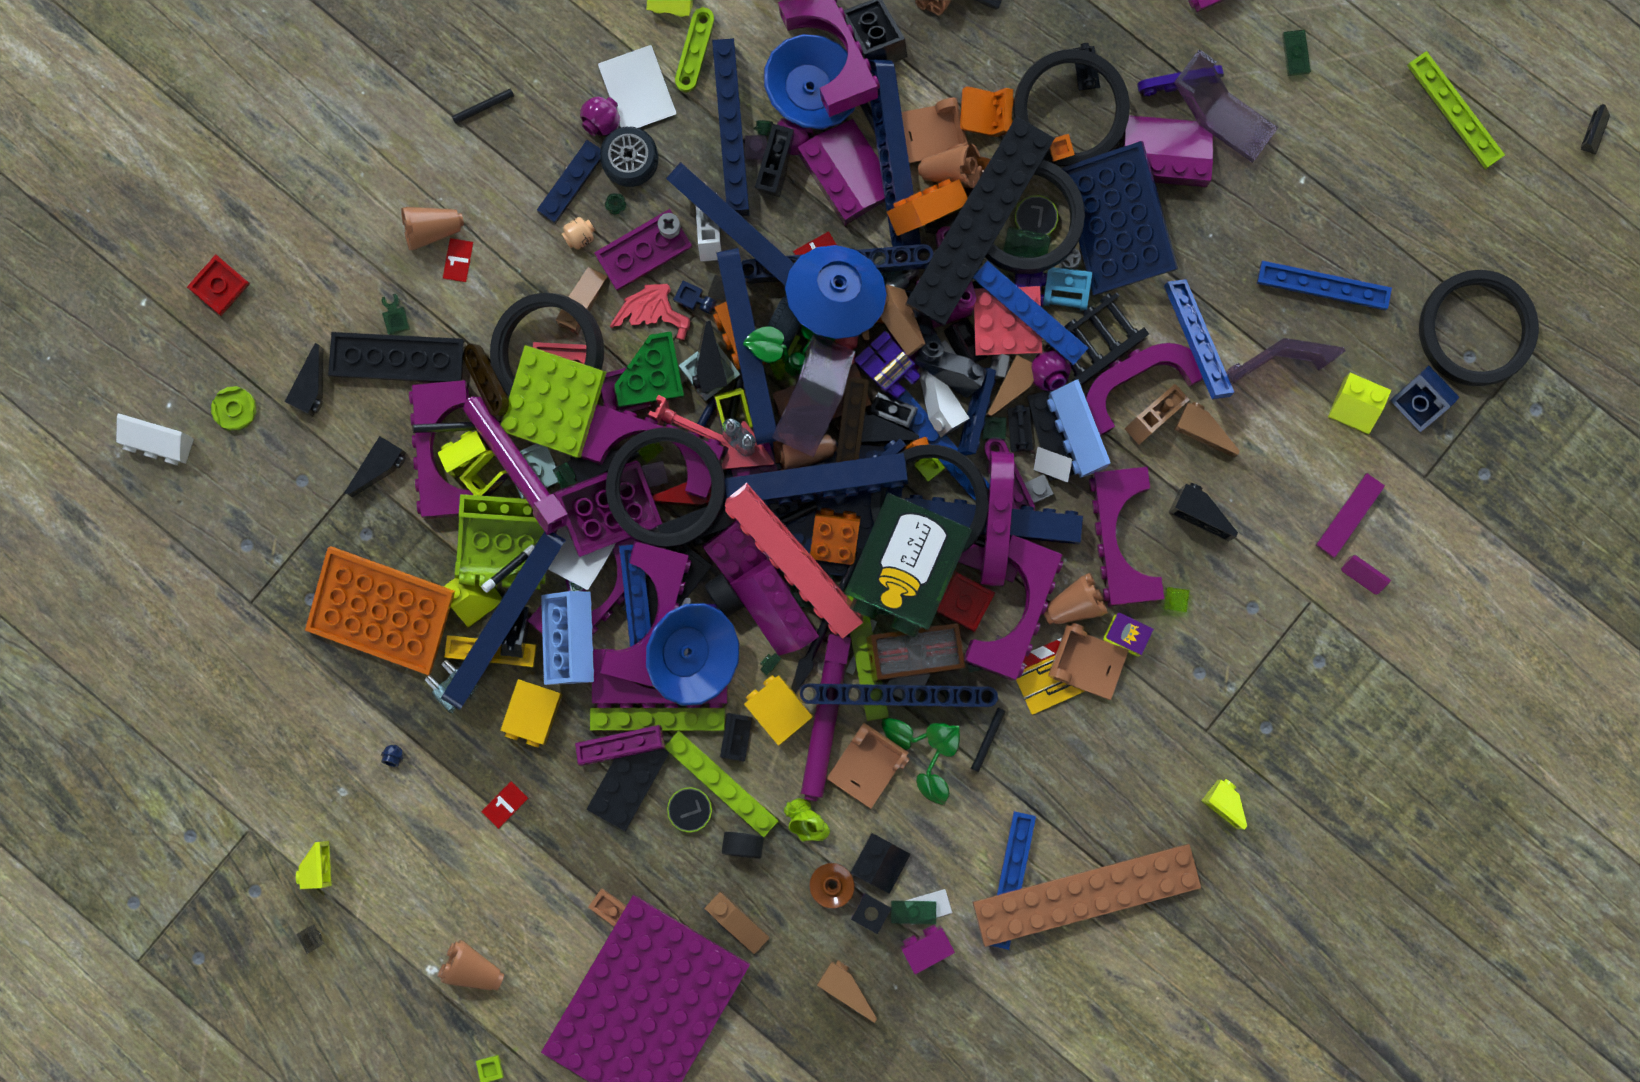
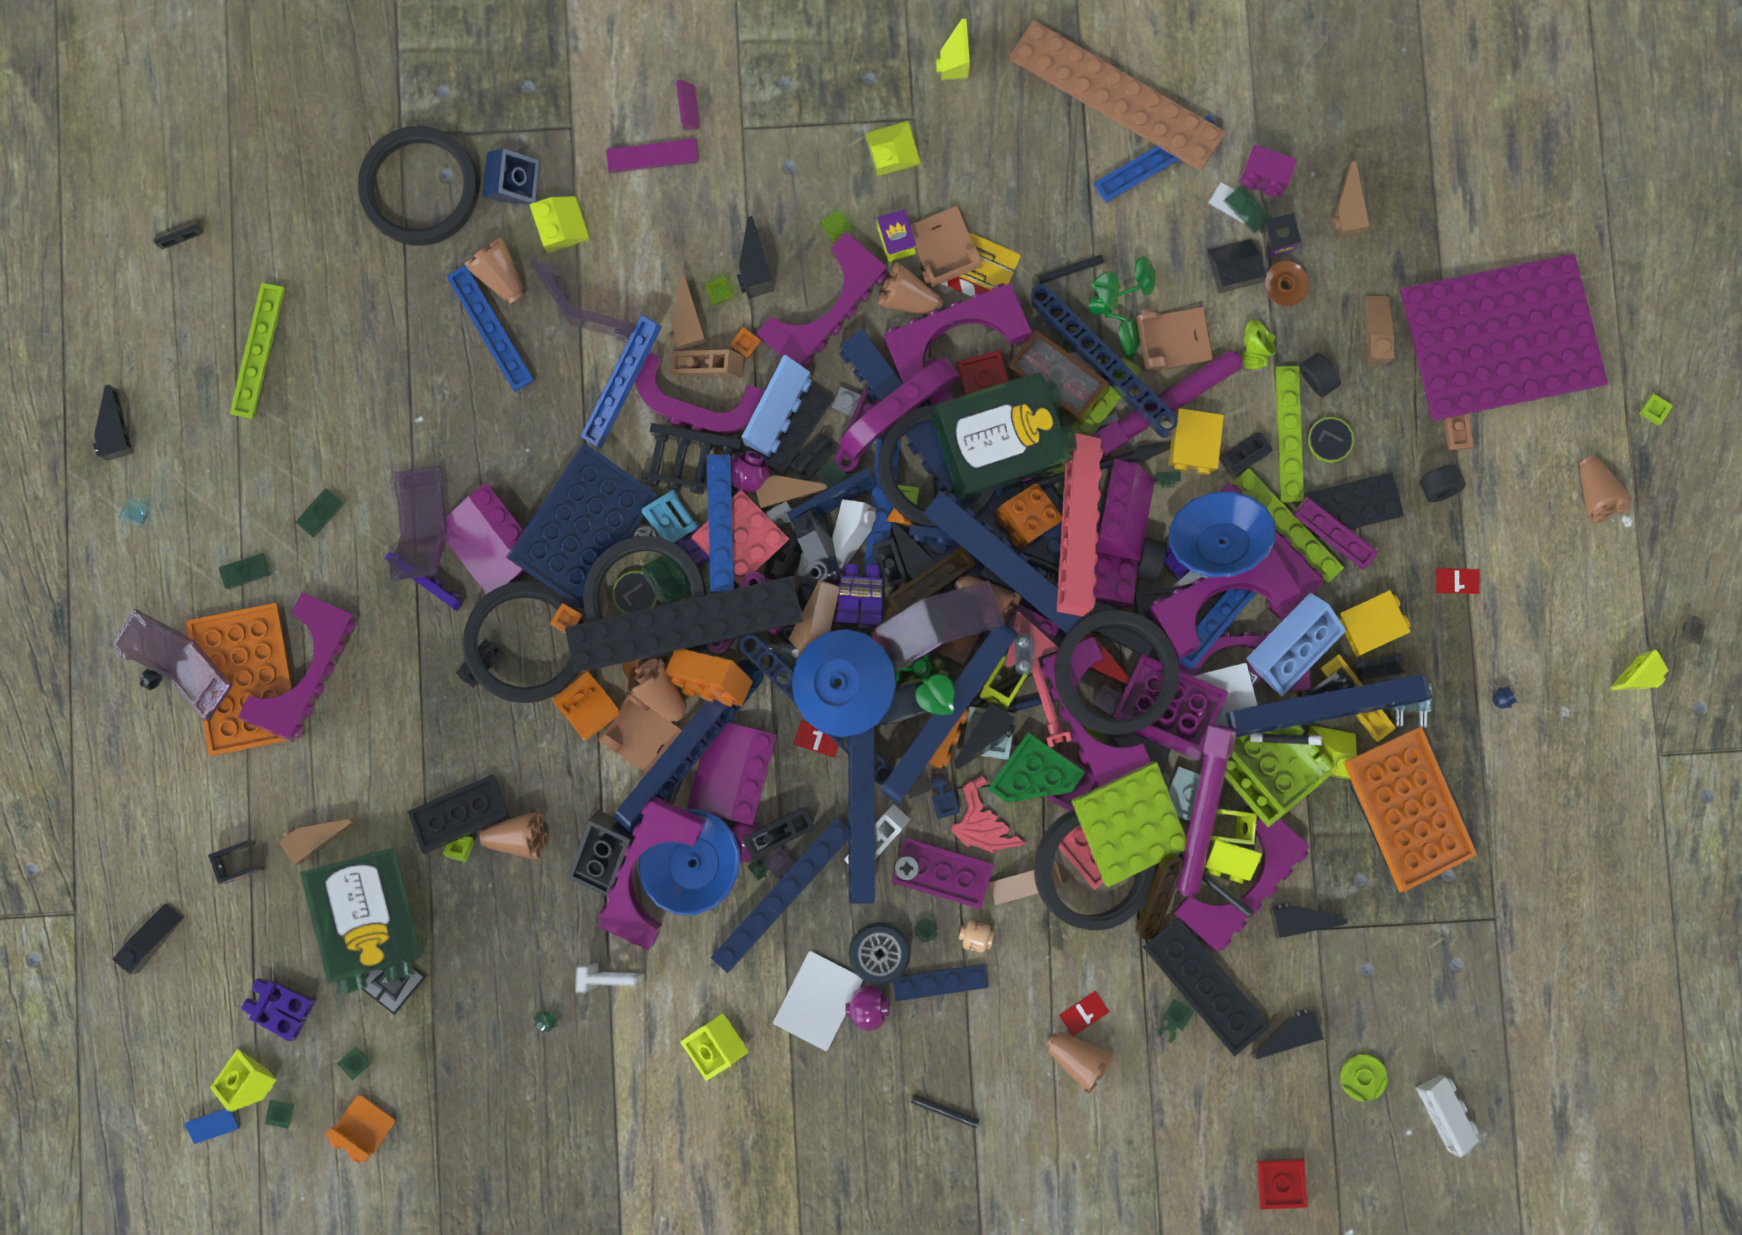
camera: 130 degrees left, 0 degrees up
clear green plate [553,462,576,489] -> none
lime plate [675,7,714,93] -> none
white sticker [1033,447,1072,482] -> none
none -> nougat cone [464,237,525,304]
none -> clear neon green plate [704,276,734,307]
none -> orange plate [729,327,761,360]
none -> neon yellow slope [865,121,921,176]
none -> black hinge [1353,651,1405,681]
none -> black tyre [1419,464,1466,502]

